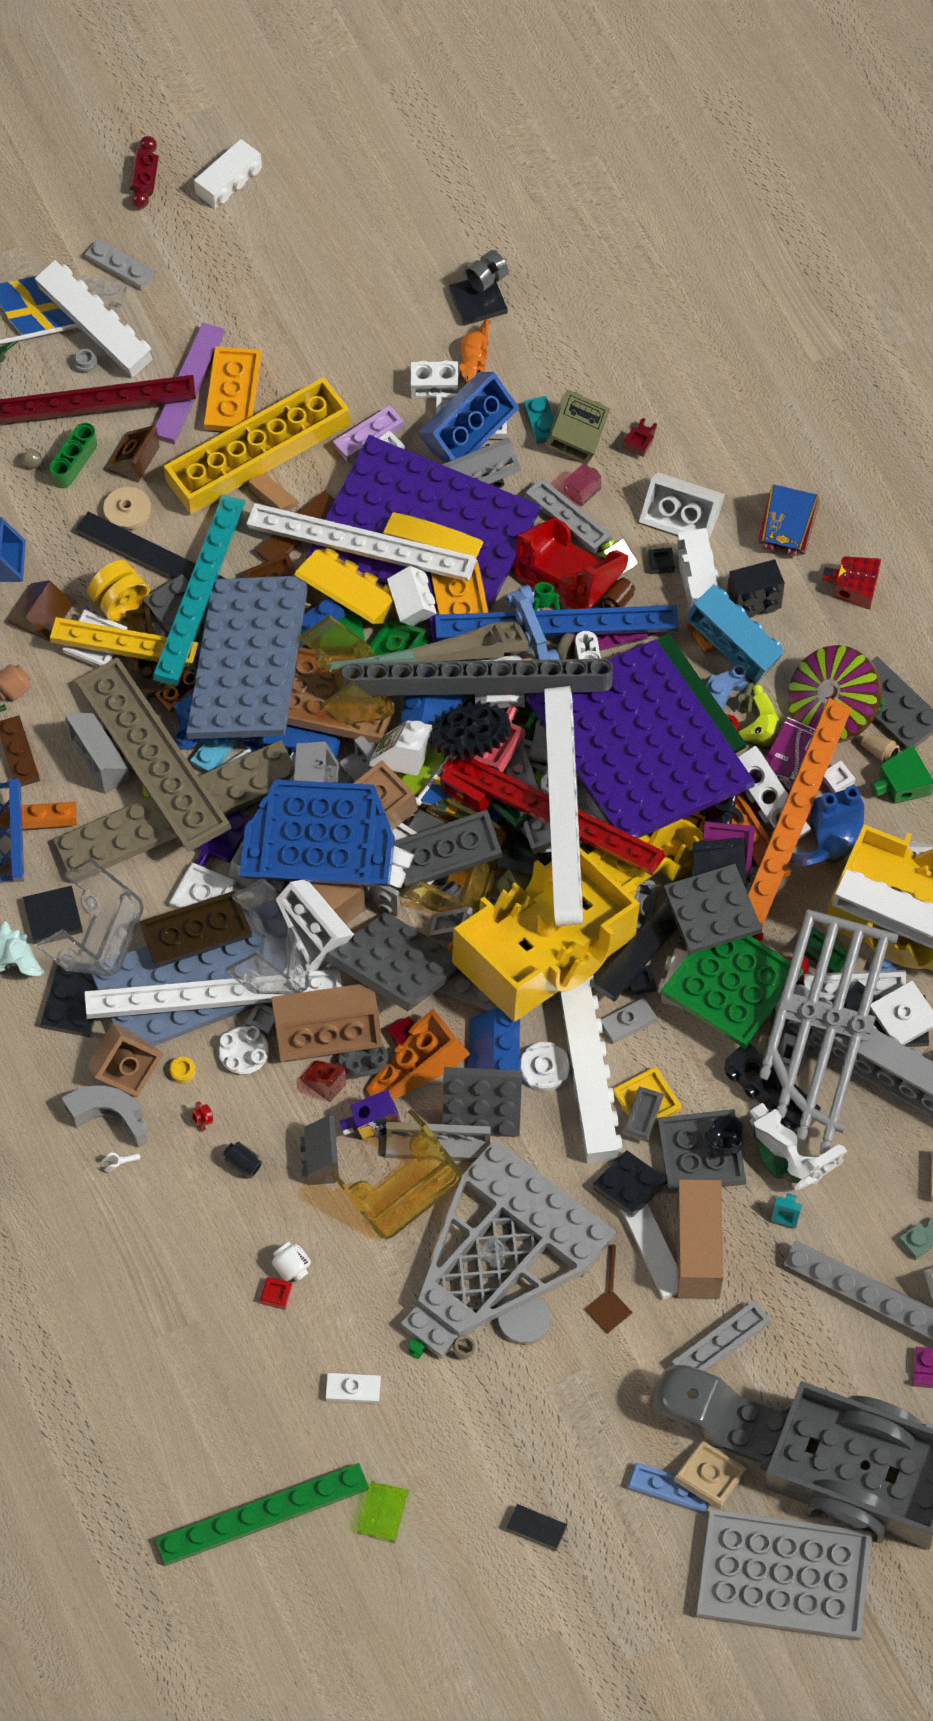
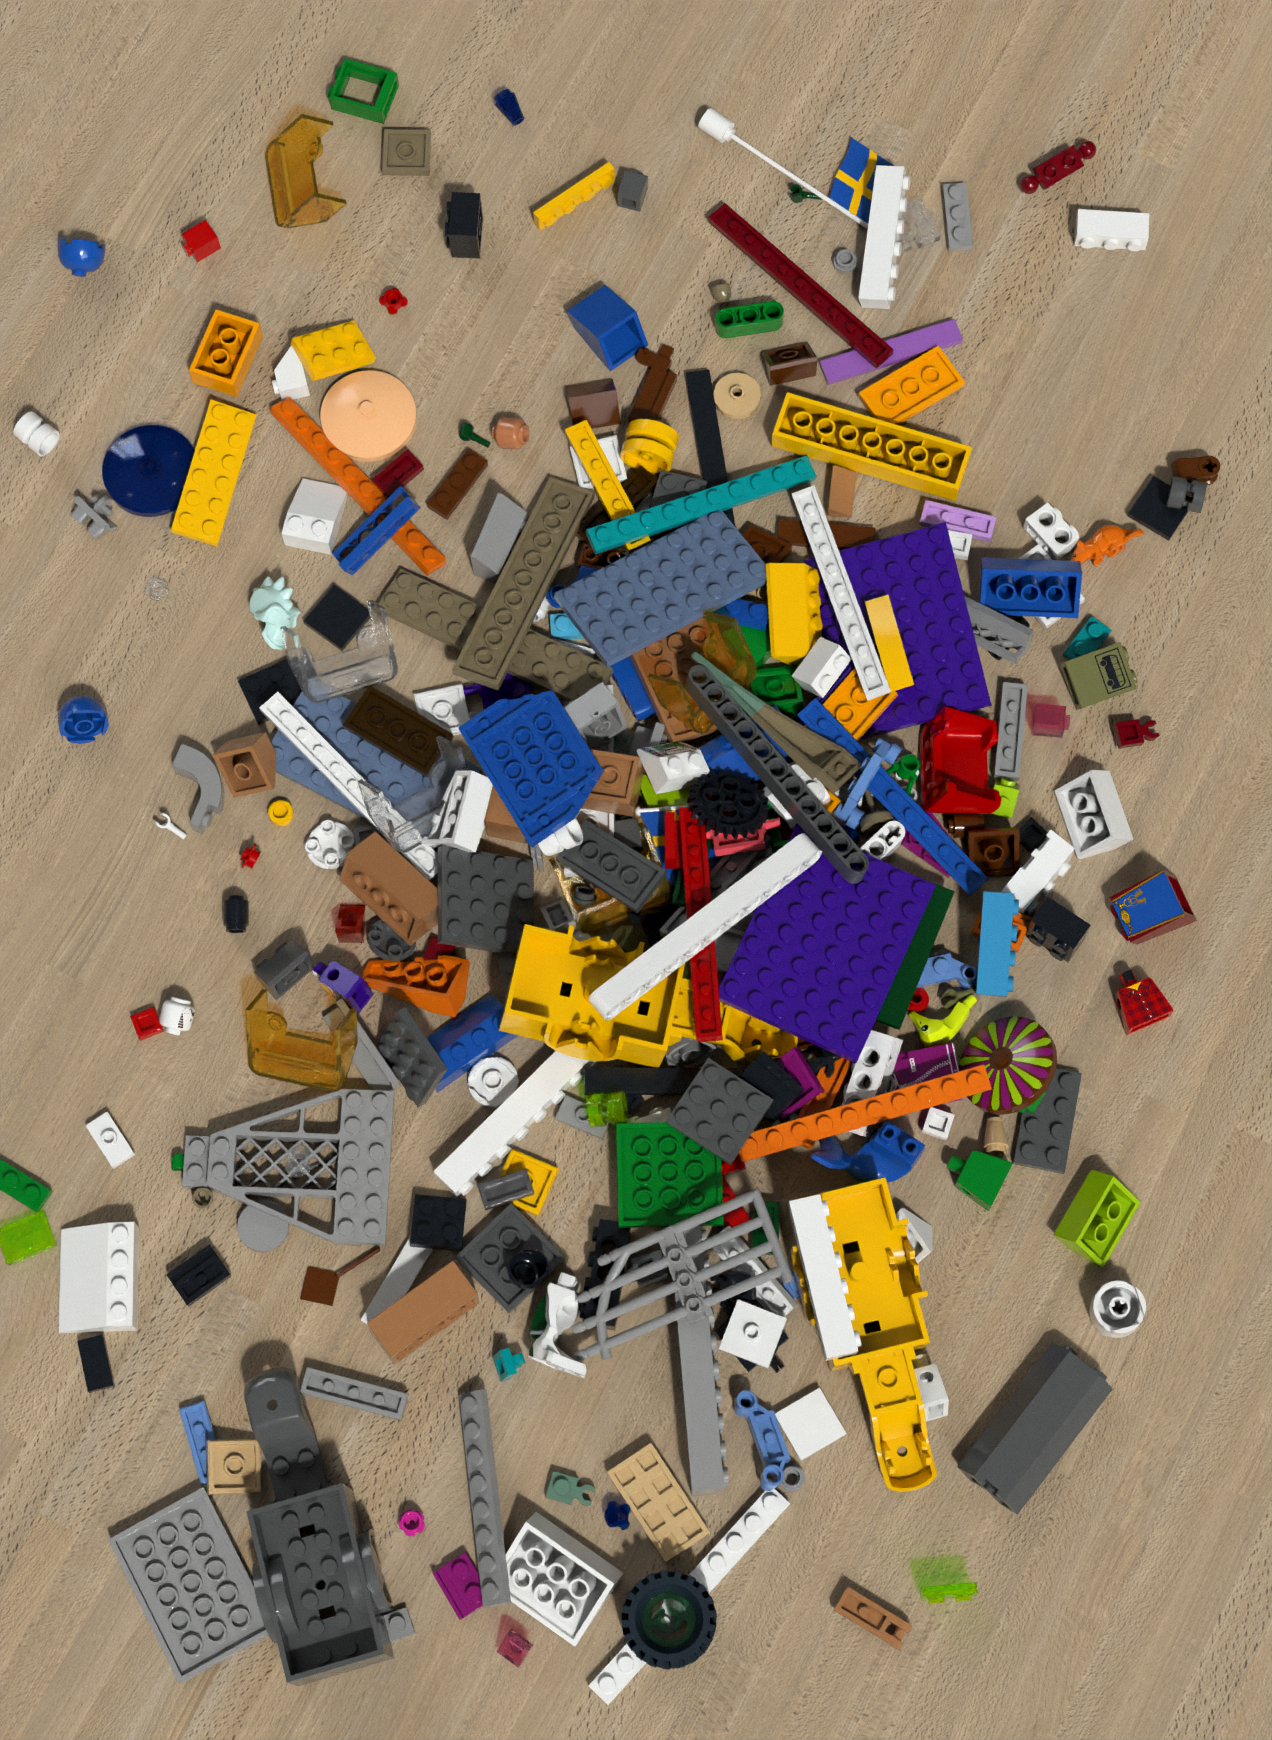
camera: 55 degrees right, 10 degrees up
none -> white slope [59,1222,139,1333]
none -> black plate [166,1245,231,1307]
none -> dark pink plate [399,1510,425,1536]
none -> clear neon green wheel [586,1091,628,1128]
none -> reddish brown piece [628,345,677,423]
none -> reddish brown slope [965,827,1020,876]
none -> reddish brown piece [1171,456,1220,485]

